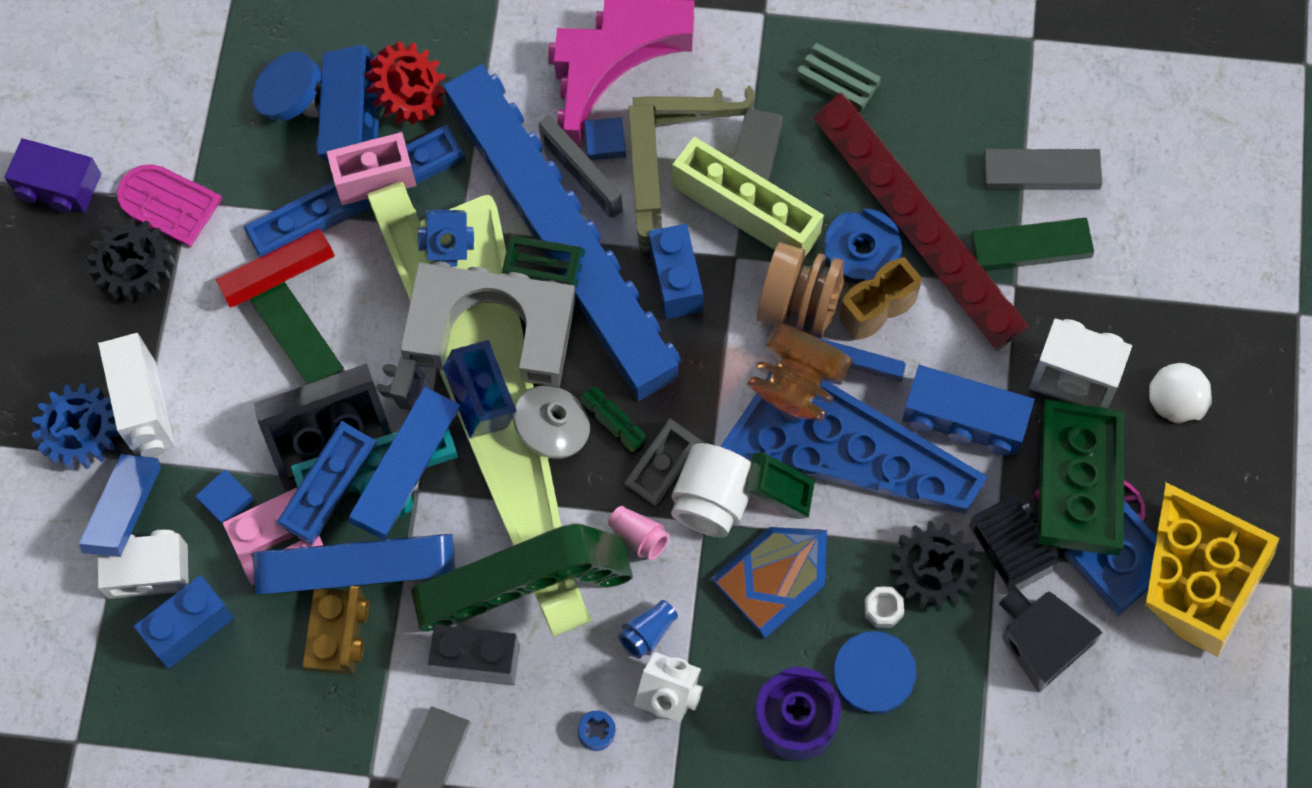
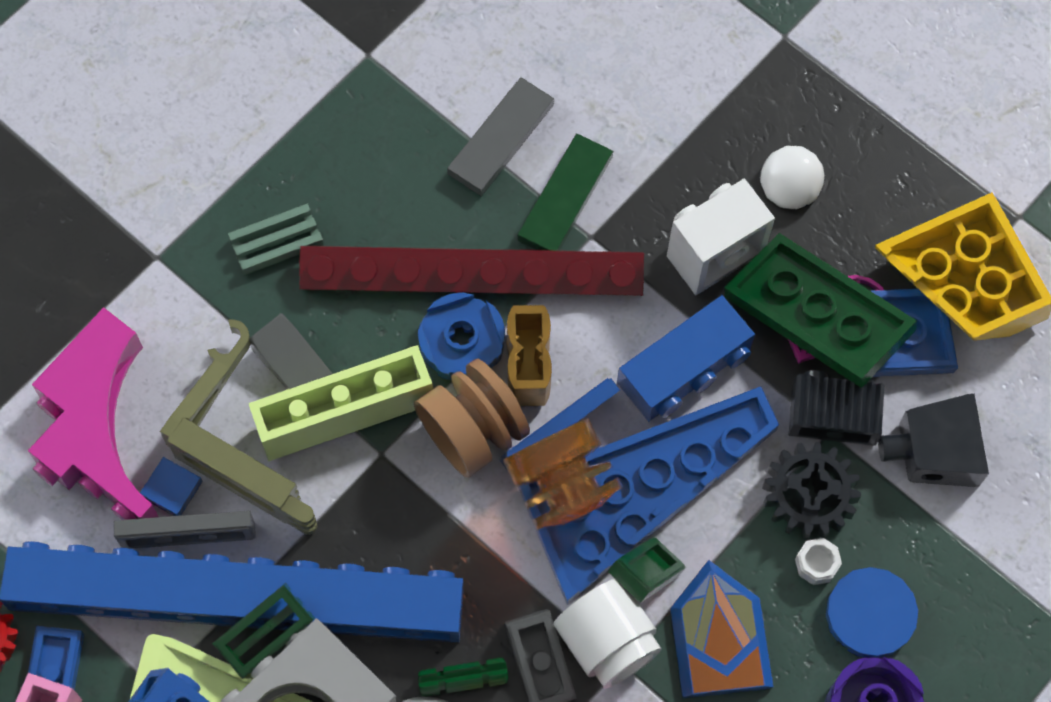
camera: 60 degrees left, 0 degrees up
blue brick [649,223,703,320] -> none

